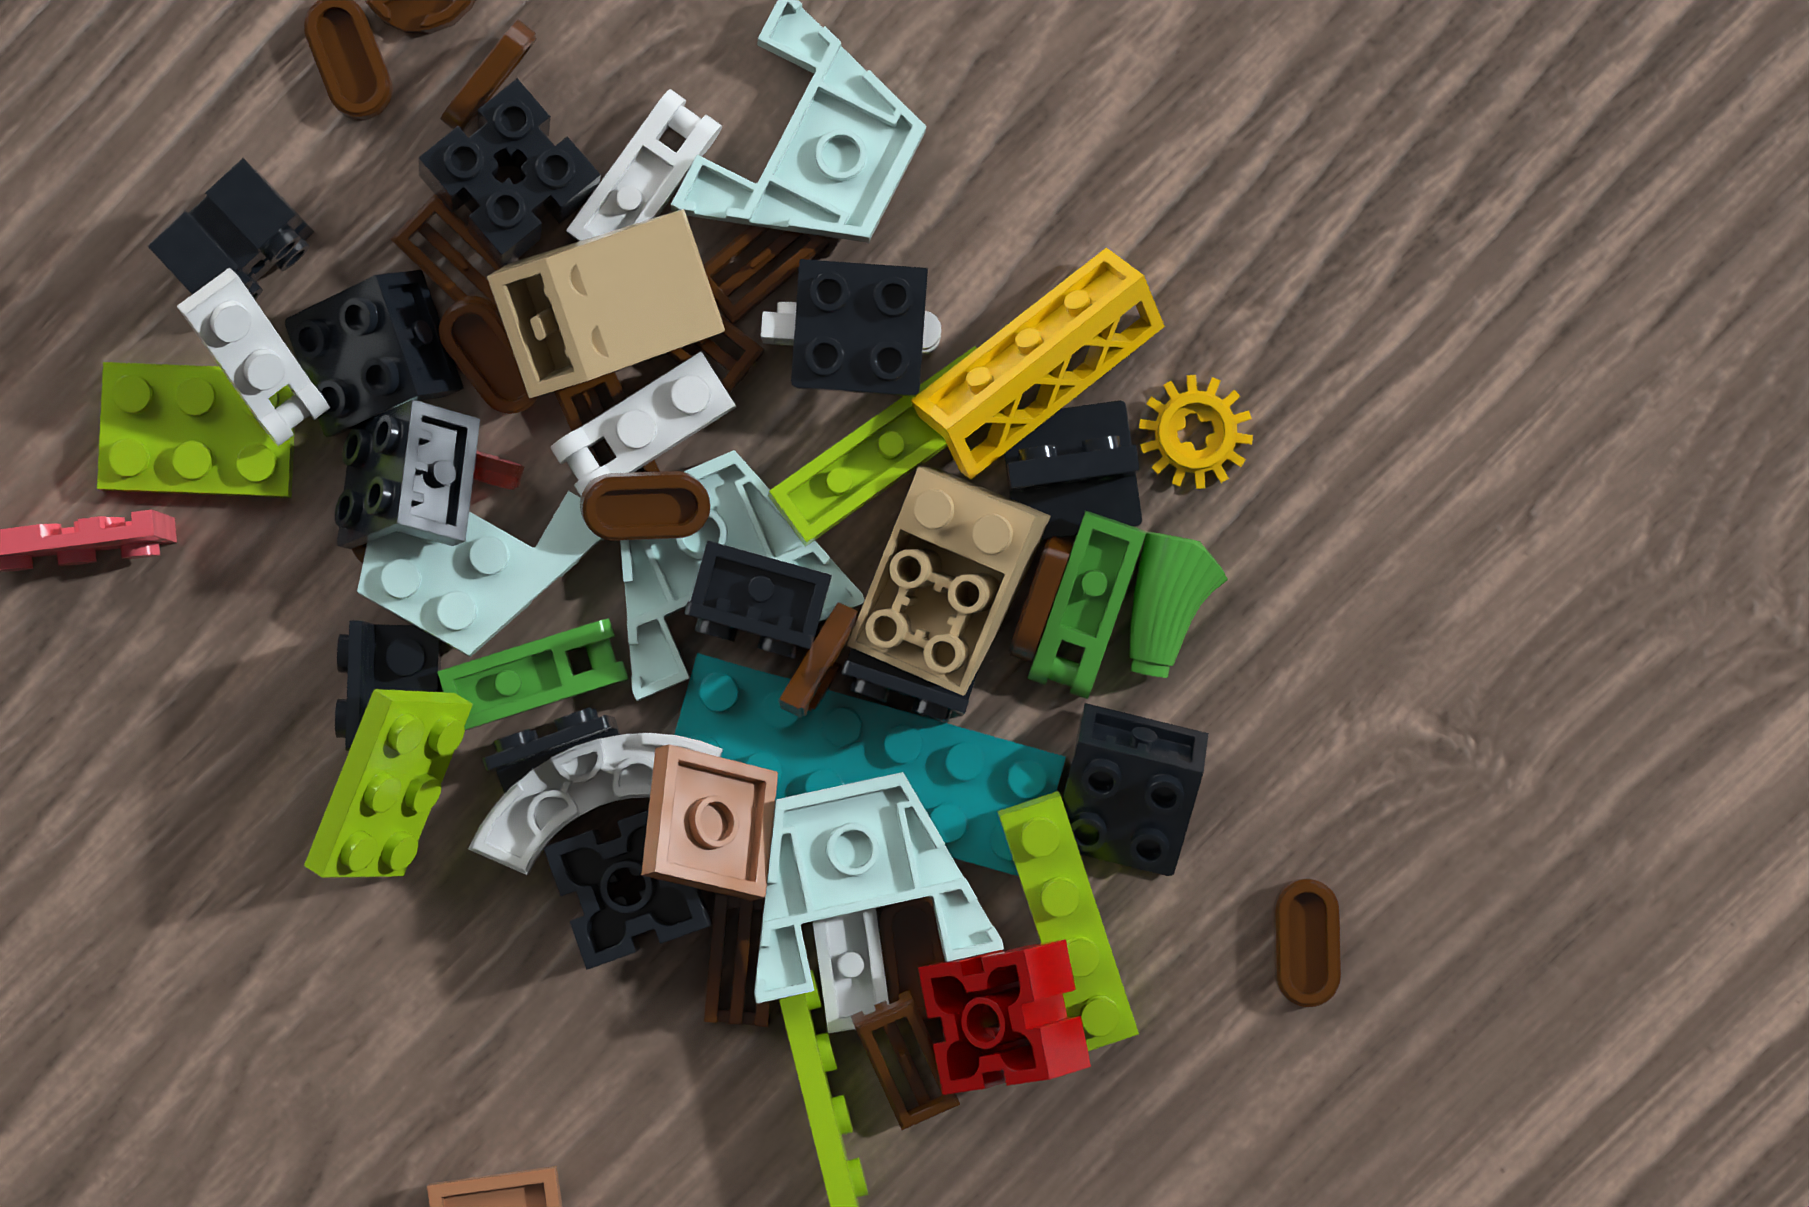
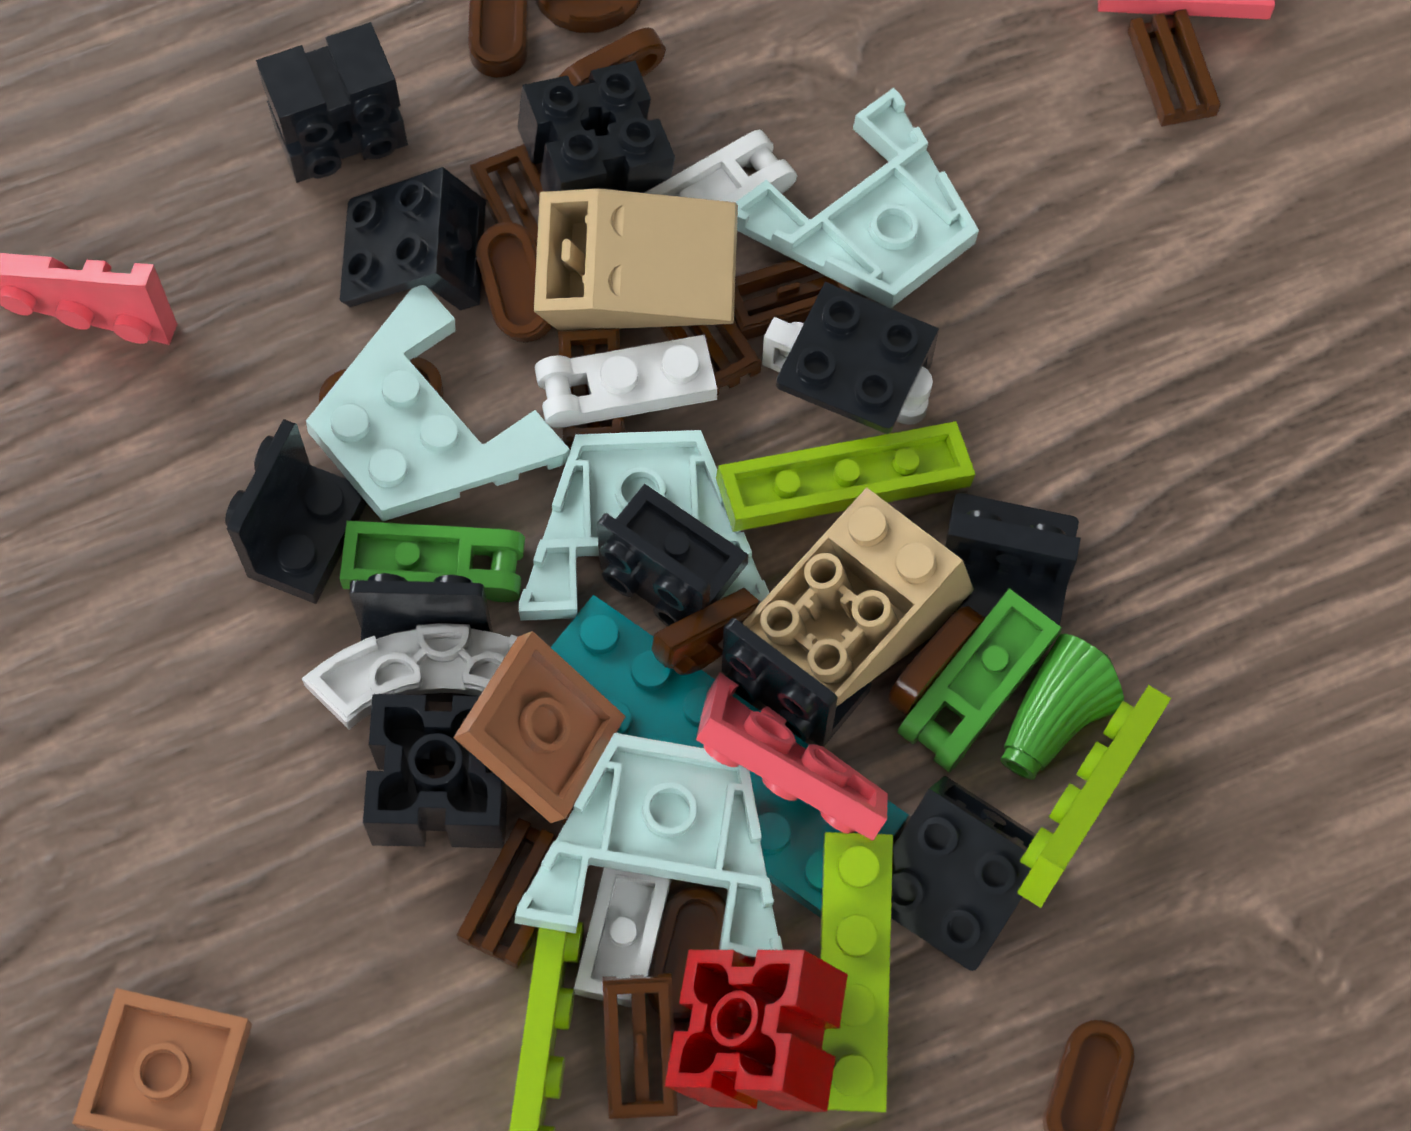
camera: 20 degrees right, 20 degrees down
lime plate [97,362,295,498] -> none
white plate [177,268,330,446] -> none
lime plate [304,689,473,878] -> none
black bracket [334,400,480,549] -> none
clear red tile [473,451,525,490] -> none
reddish brown tile [580,471,711,540] -> none
yellow fence [911,247,1165,480] -> none
yellow gear [1139,375,1253,489] -> none
none -> coral wing [696,672,888,841]
none -> lime plate [1017,685,1171,908]

